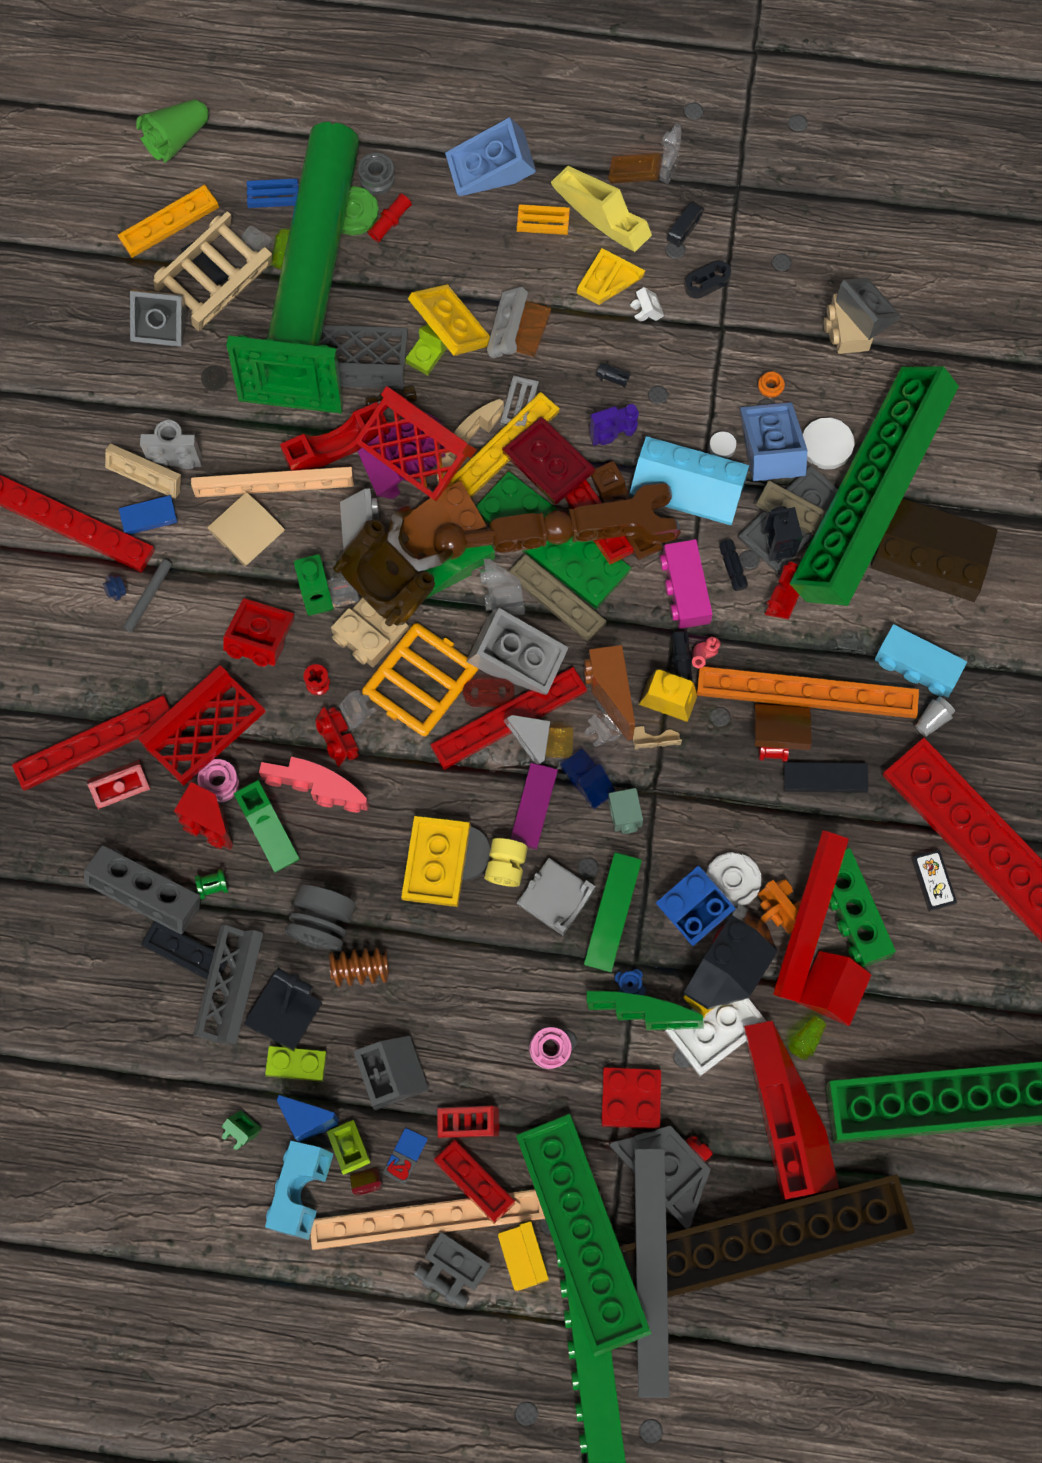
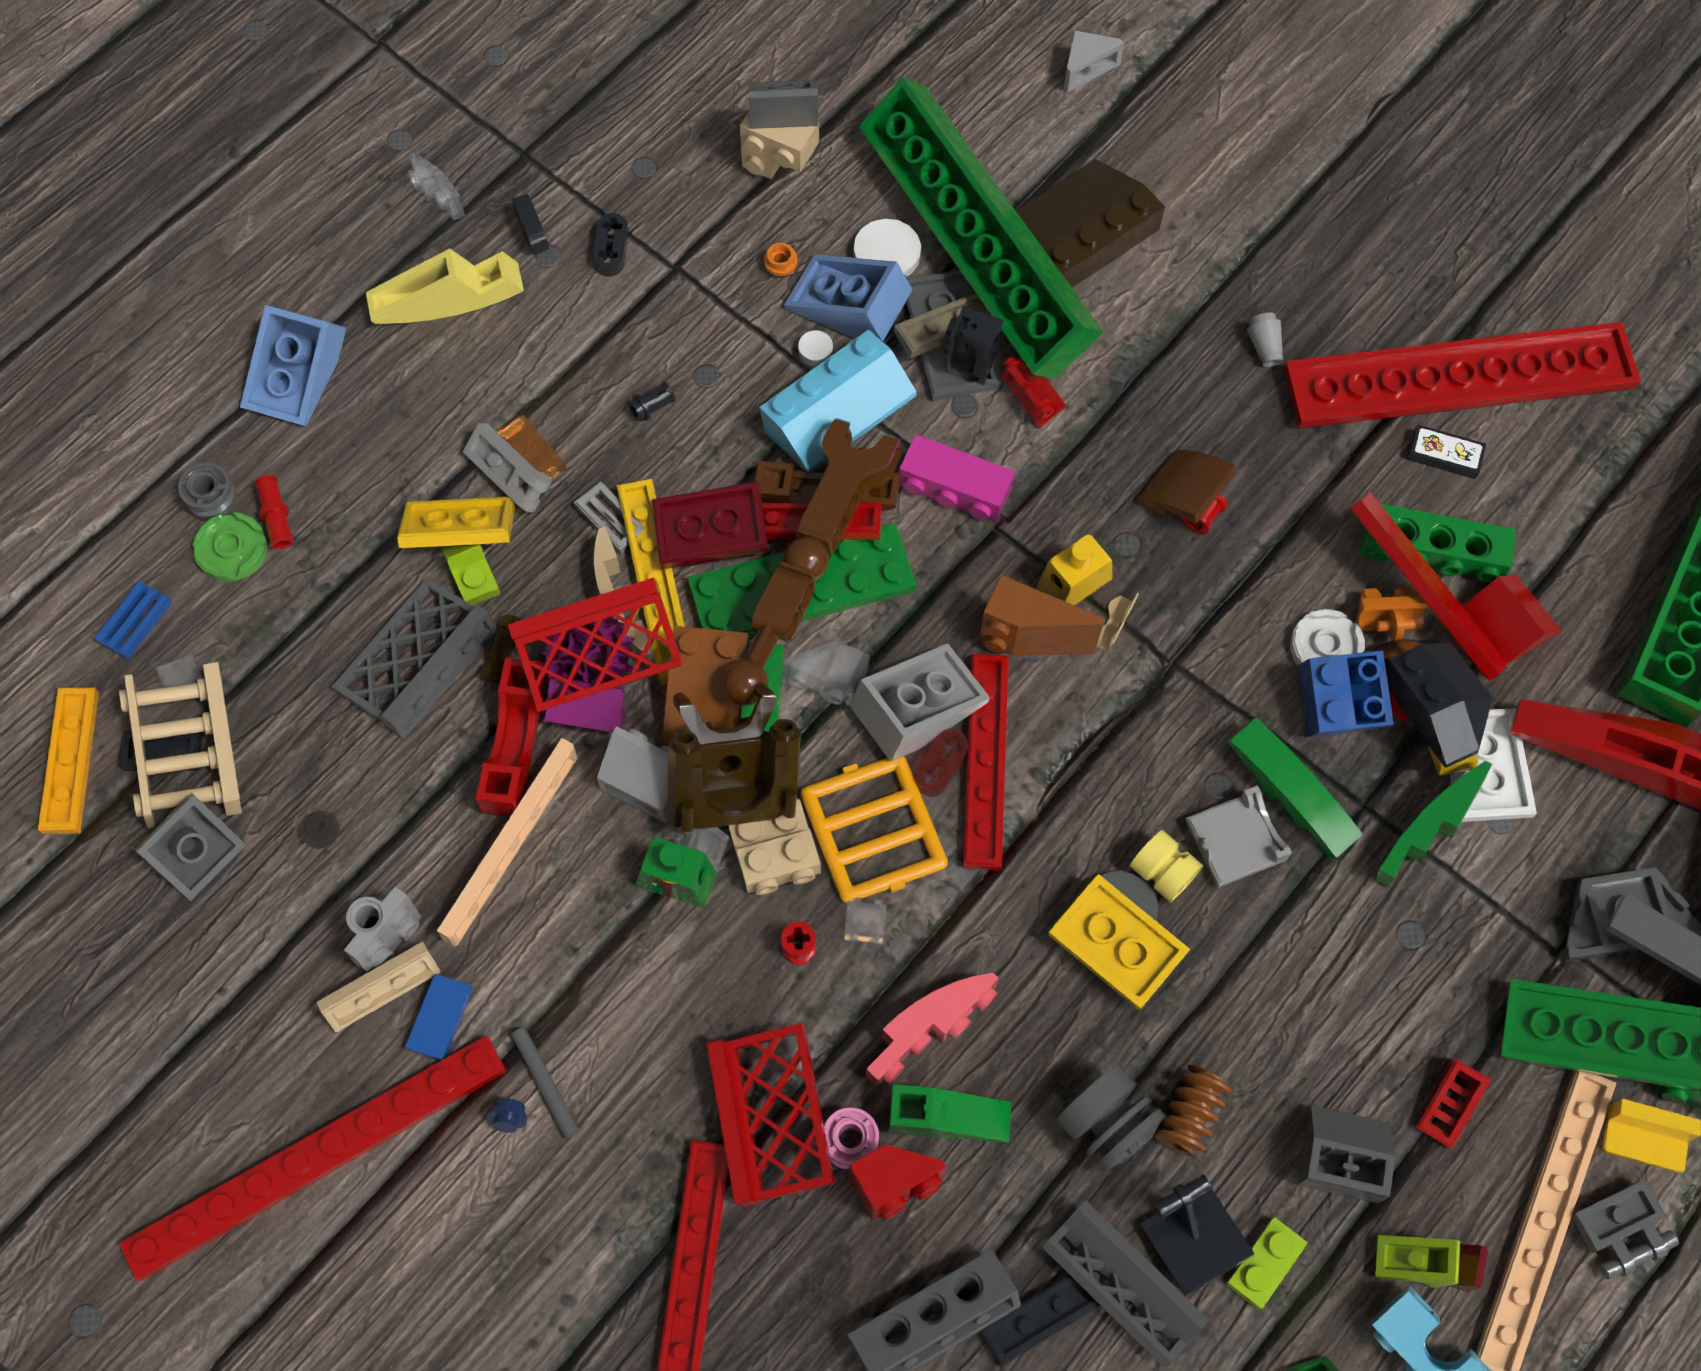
camera: 60 degrees left, 5 degrees down
red slope [87,760,150,809] -> none
green bush [195,868,229,900] -> none
tan slope [207,492,285,566] -> none
red plate [223,598,294,667] -> none
green piece [226,122,360,414] -> none
clear neon green cone [271,229,290,270] -> none
blue slope [277,1095,339,1143] -> none
red hinge [315,707,359,767] -> none
sticker [383,1128,427,1185] -> none
red tile [434,1140,515,1224] -> none
light grey slope [503,715,550,764] -> none
dark tan tile [507,554,606,643] -> none
magenta tile [510,763,558,850] -> none
light orange tile [517,205,570,235] -> none
bright pink wheel [529,1027,571,1069] -> none
clear yellow tile [545,728,573,758] -> none
clear blue slope [560,749,616,809] -> none
yellow wing [577,248,645,305] -> none
clear tile [584,713,623,747] -> none
dark purple plate [589,404,639,446] -> none
red plate [601,1067,661,1129] -> none
clear orange tile [608,153,662,184] -> none
sand green brick [608,788,643,834] -> none
blue plate [615,969,646,995] -> none
white tile [630,287,664,321] -> none
black pin [671,632,693,682] -> none
red tile [685,1135,713,1162] -> none
coral arm [692,637,721,668] -> none
orange plate [697,667,919,719] -> none
black axle [719,539,748,591] -> none
black tile [783,762,869,793] -> none
clear neon green cone [788,1016,827,1060] -> none
medium azure brick [875,624,967,697] -> none

